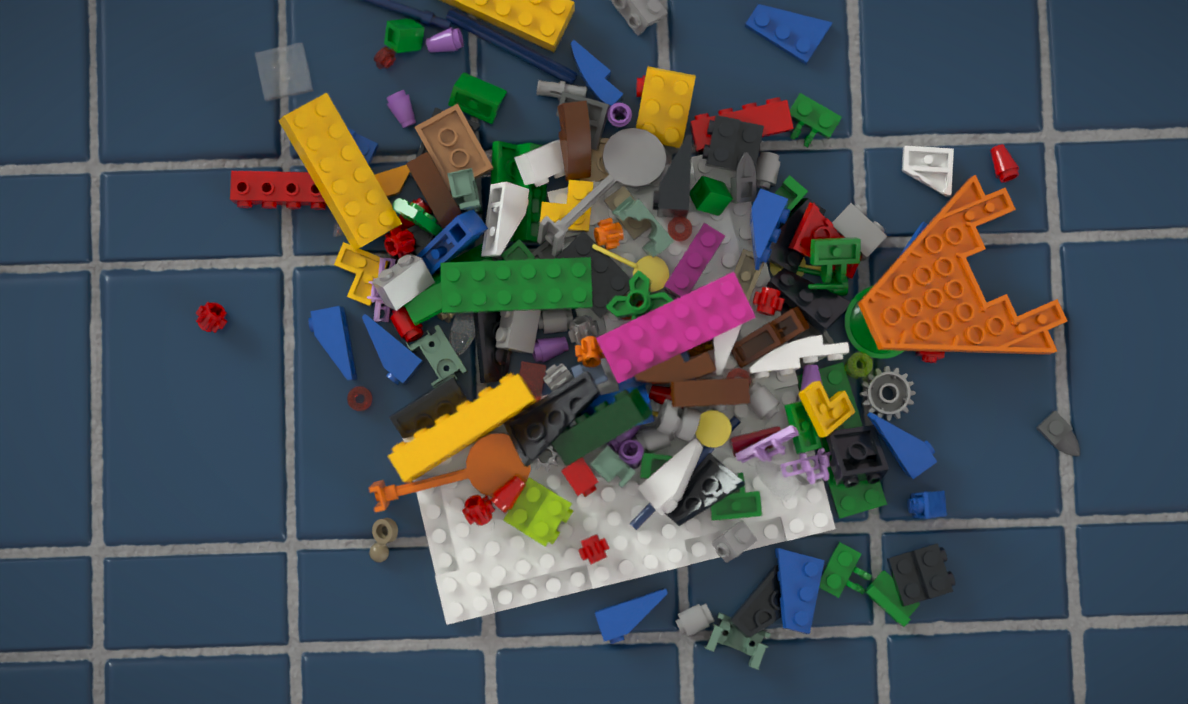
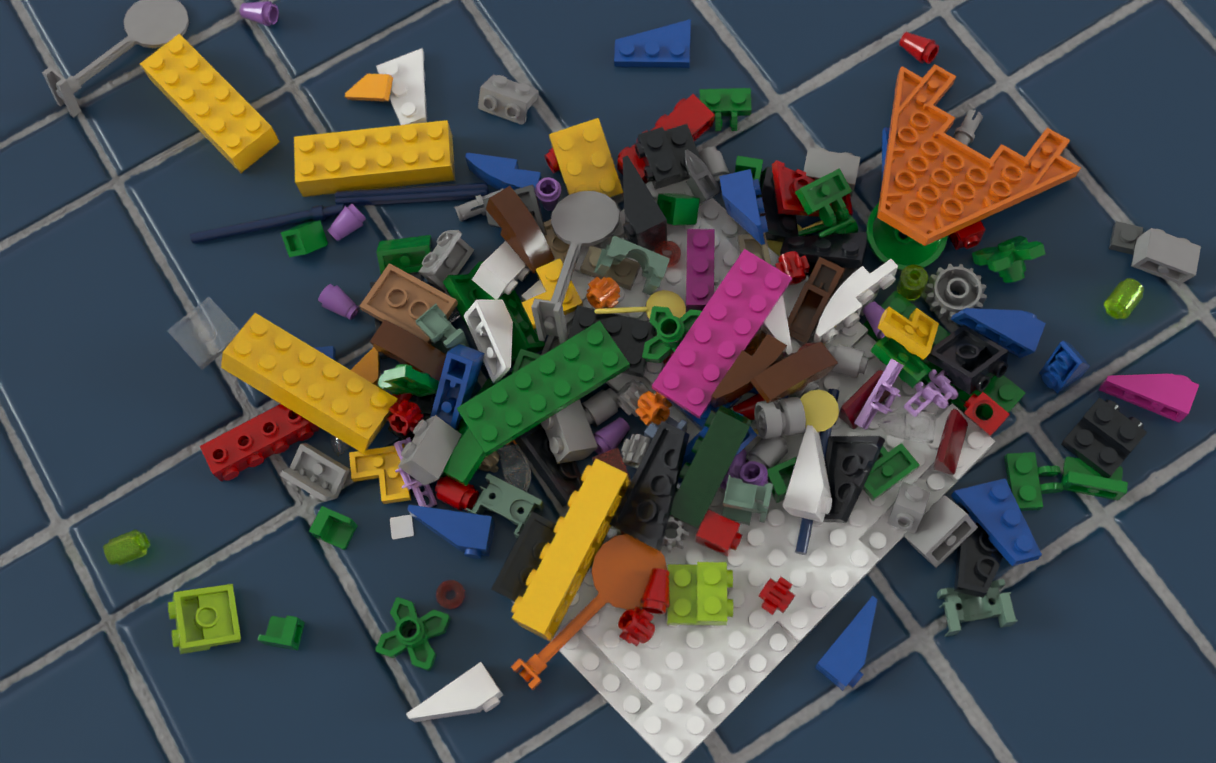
camera: 25 degrees left, 15 degrees down
red gear [196,302,227,333] -> none
blue slope [308,306,357,380] -> none
dark tan plate [369,518,398,562] -> none
clear red plate [374,46,396,69] -> none
light grey brick [676,603,714,637] -> none
white wing [902,146,954,197] -> none
none -> clear neon green brick [103,529,150,565]
none -> lime plate [168,584,241,654]
none -> green panel [258,615,305,651]
none -> light grey bracket [280,443,351,502]
none -> green panel [309,506,358,550]
none -> green plant [375,597,451,671]
none -> white sticker [390,515,414,539]
none -> white slope [406,662,503,722]
none -> light grey bracket [418,230,474,292]
none -> light grey brick [903,495,978,568]
none -> dark red slope [933,409,968,475]
none -> light grey pin [954,110,983,146]
none -> red brick [963,392,1010,437]
none -> green plant [972,236,1045,283]
none -> dark pink slope [1098,374,1199,423]
none -> clear neon green brick [1104,278,1144,319]
none -> light grey brick [1131,228,1201,284]

